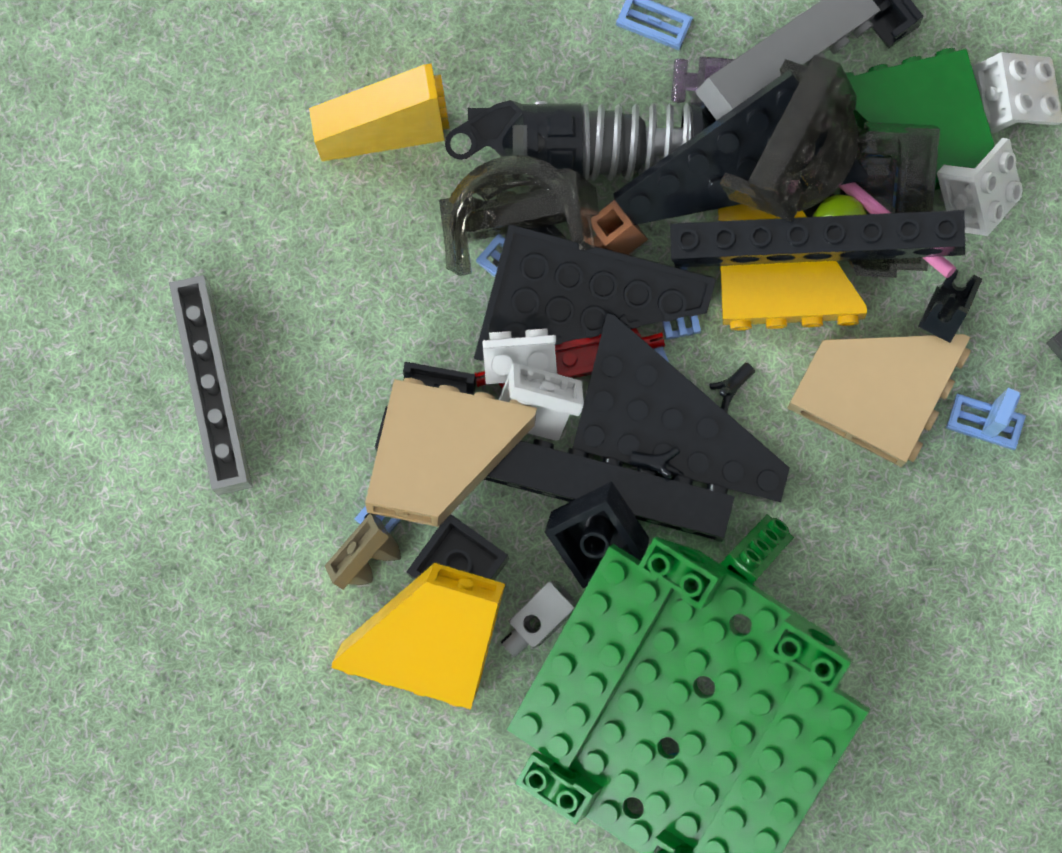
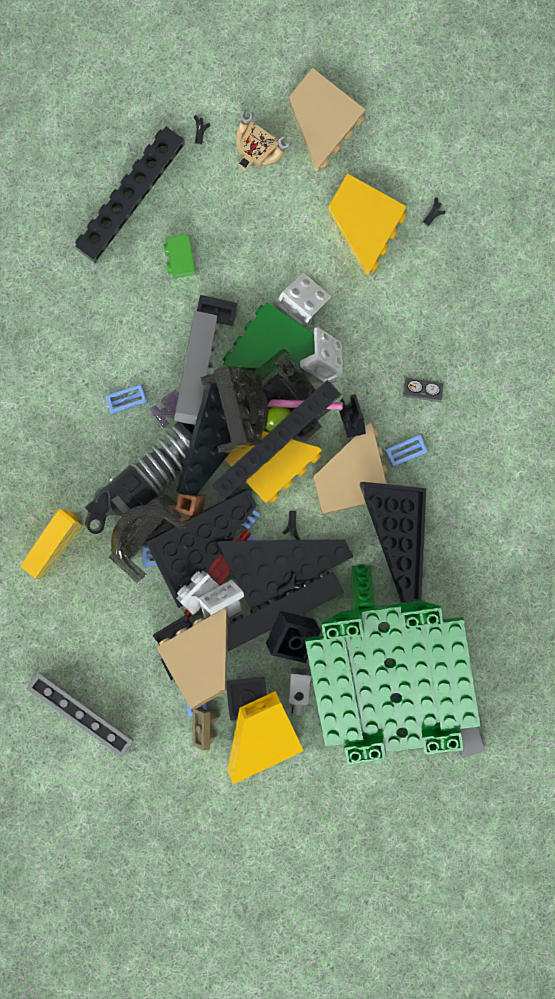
camera: 50 degrees left, 5 degrees up
light blue tile [981,388,1021,438] -> none
none -> black wing [360,482,426,603]

